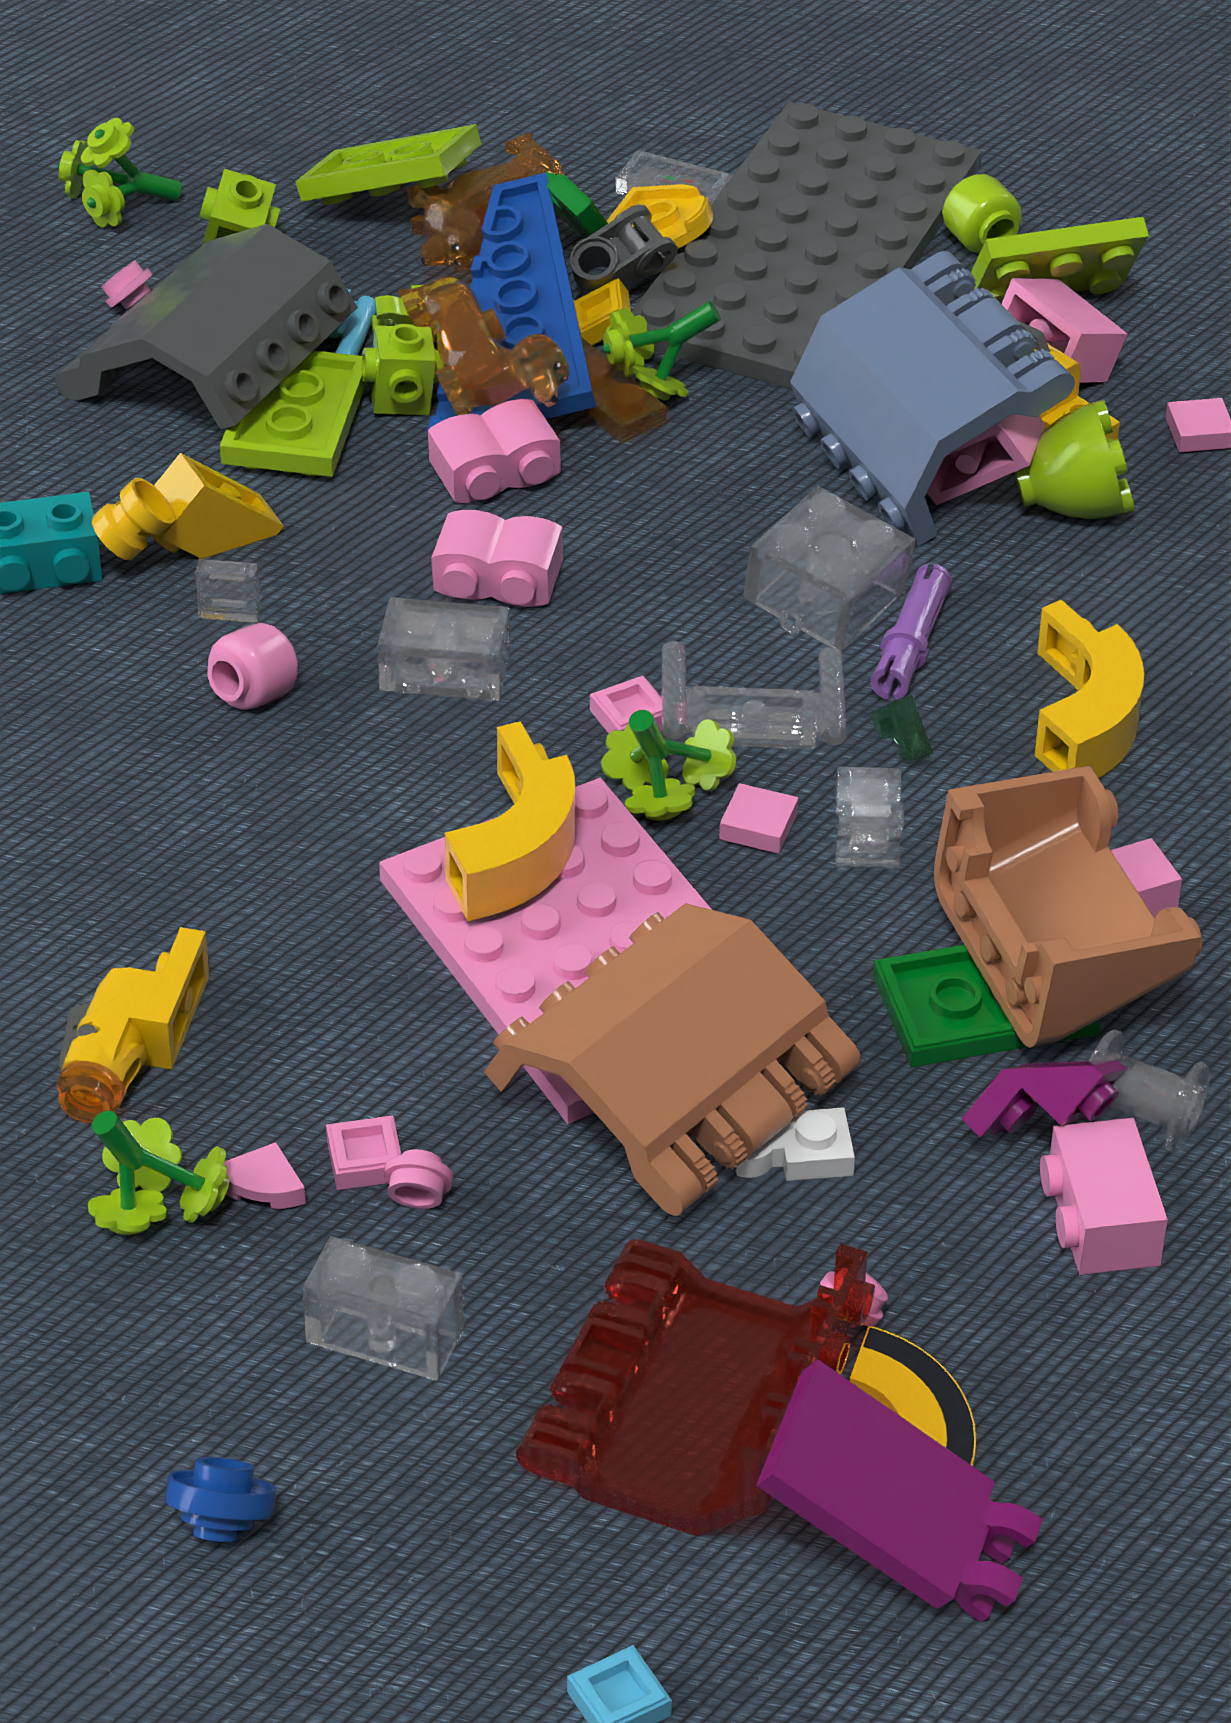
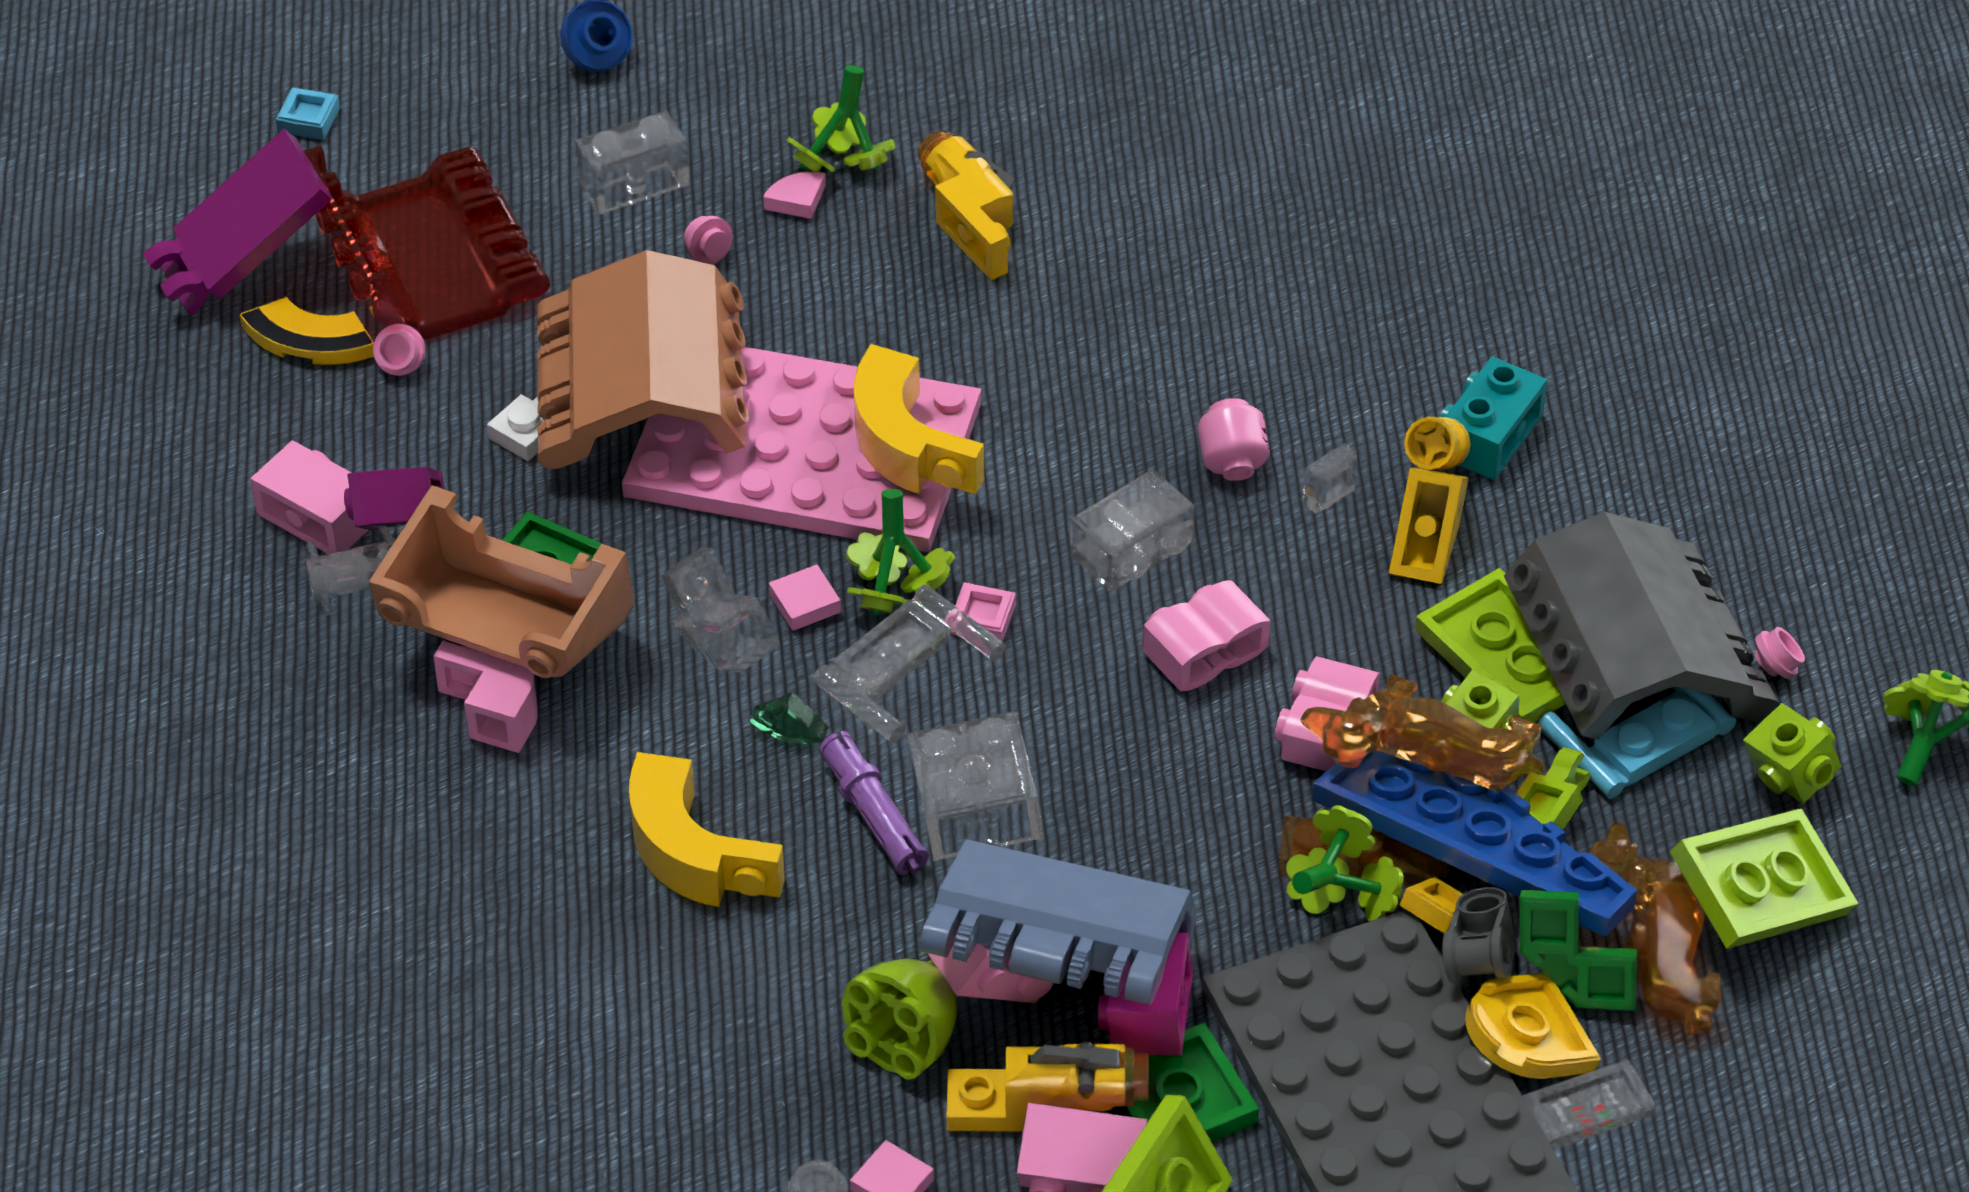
camera: 135 degrees right, 5 degrees up
bright pink tile [326,1115,402,1190] -> none

